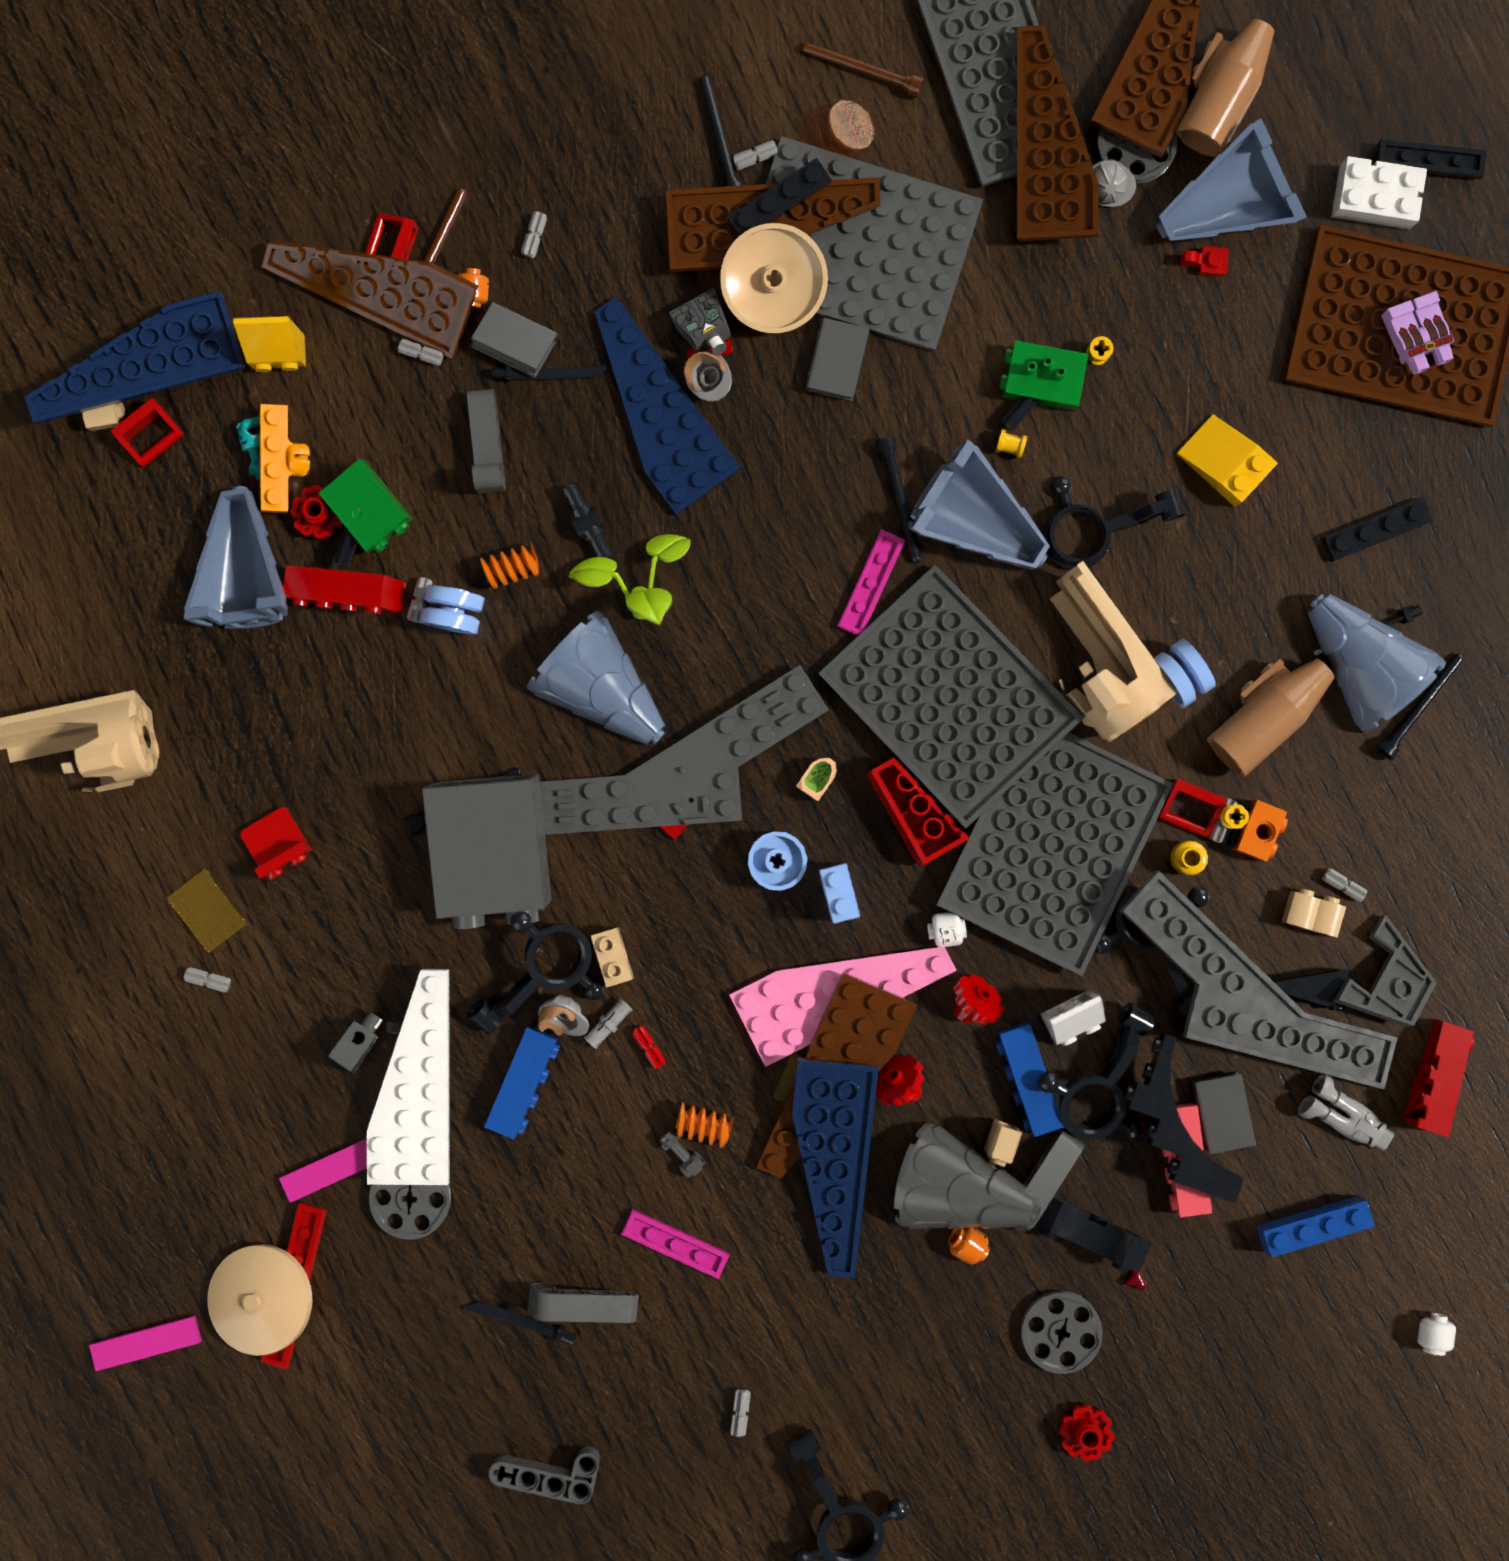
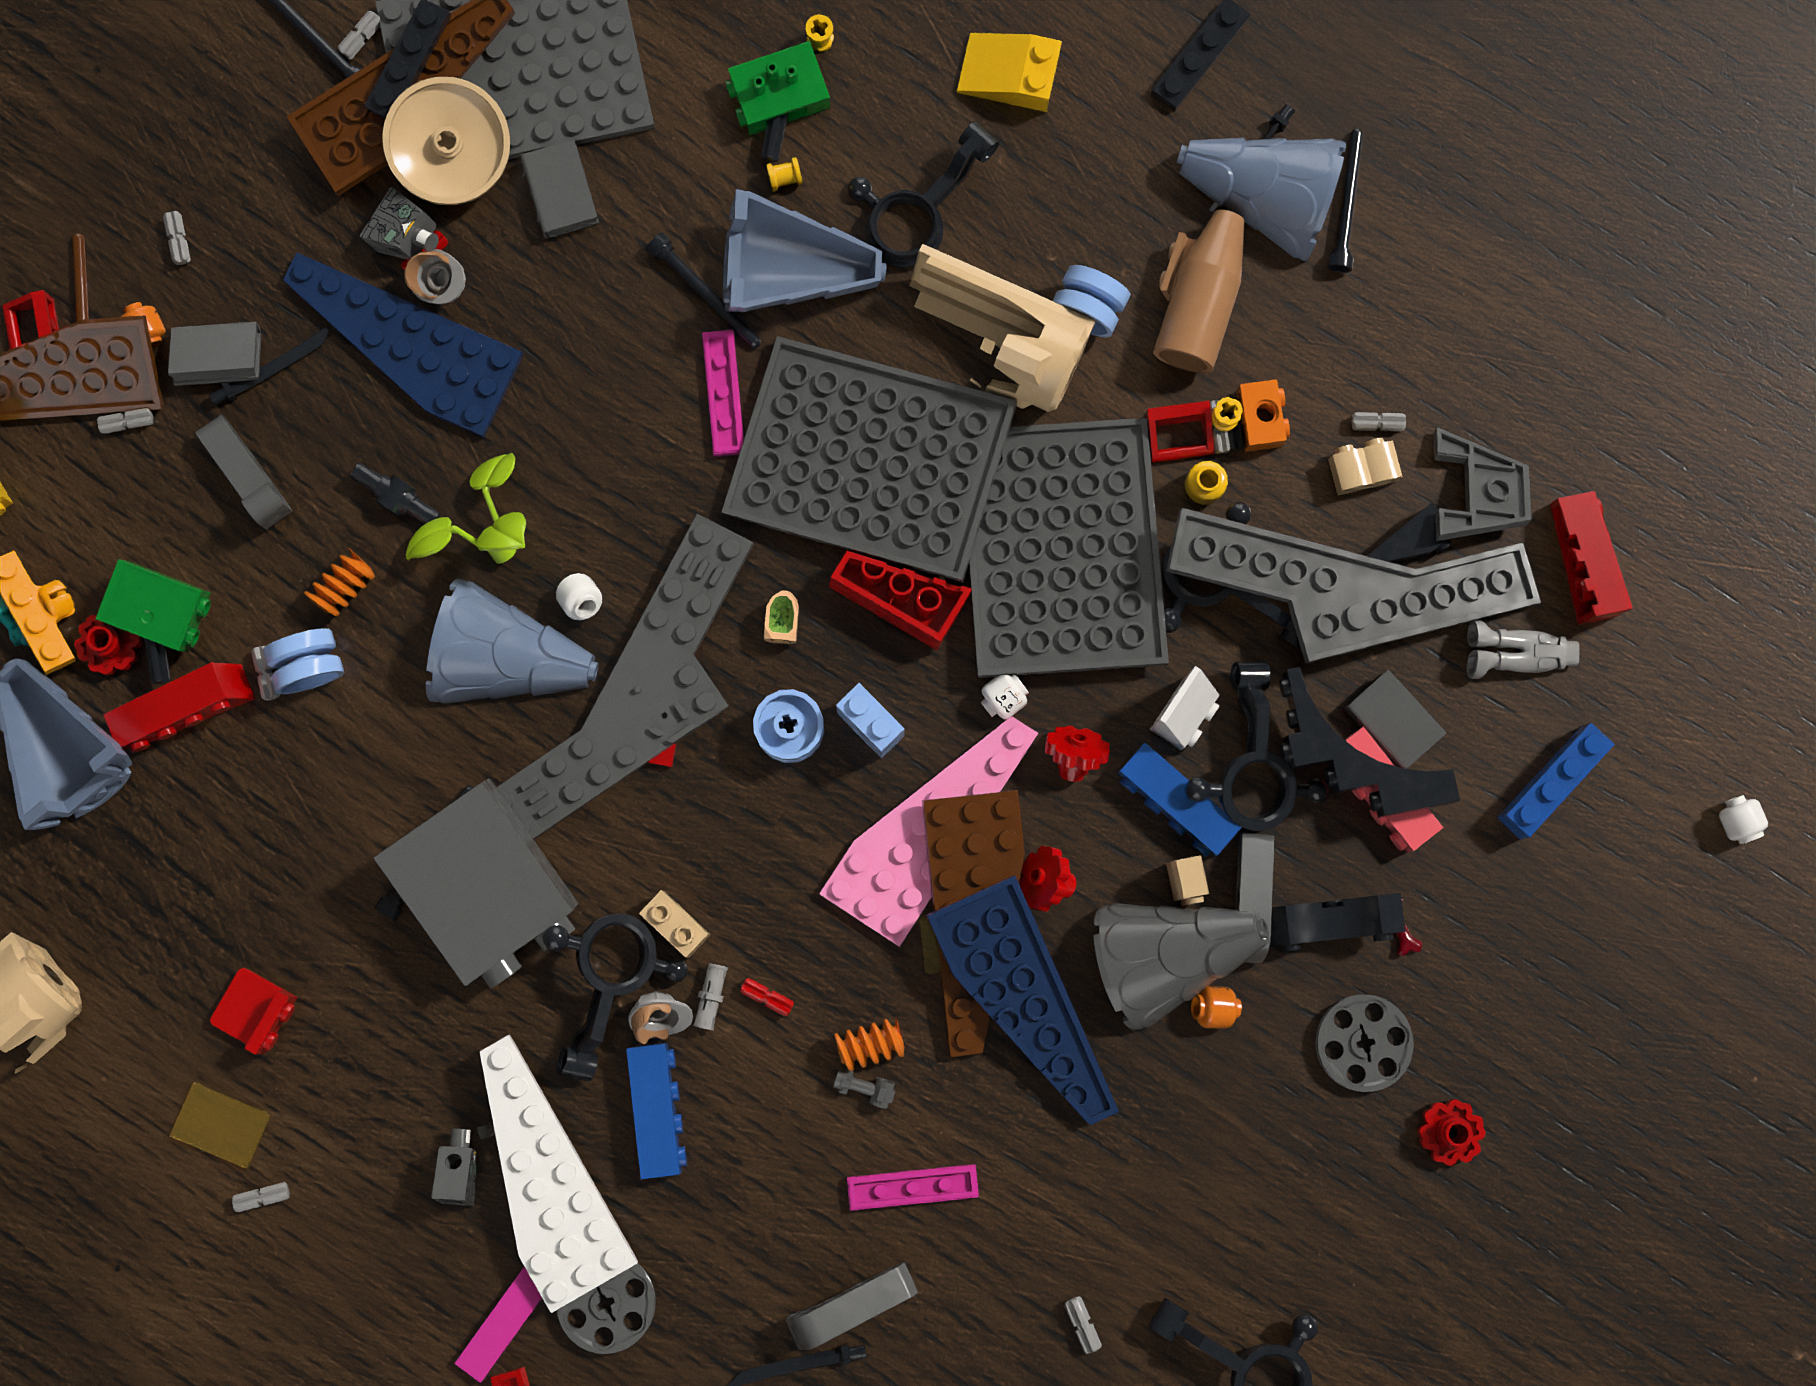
camera: 35 degrees left, 5 degrees down
none -> white head [556,573,602,621]

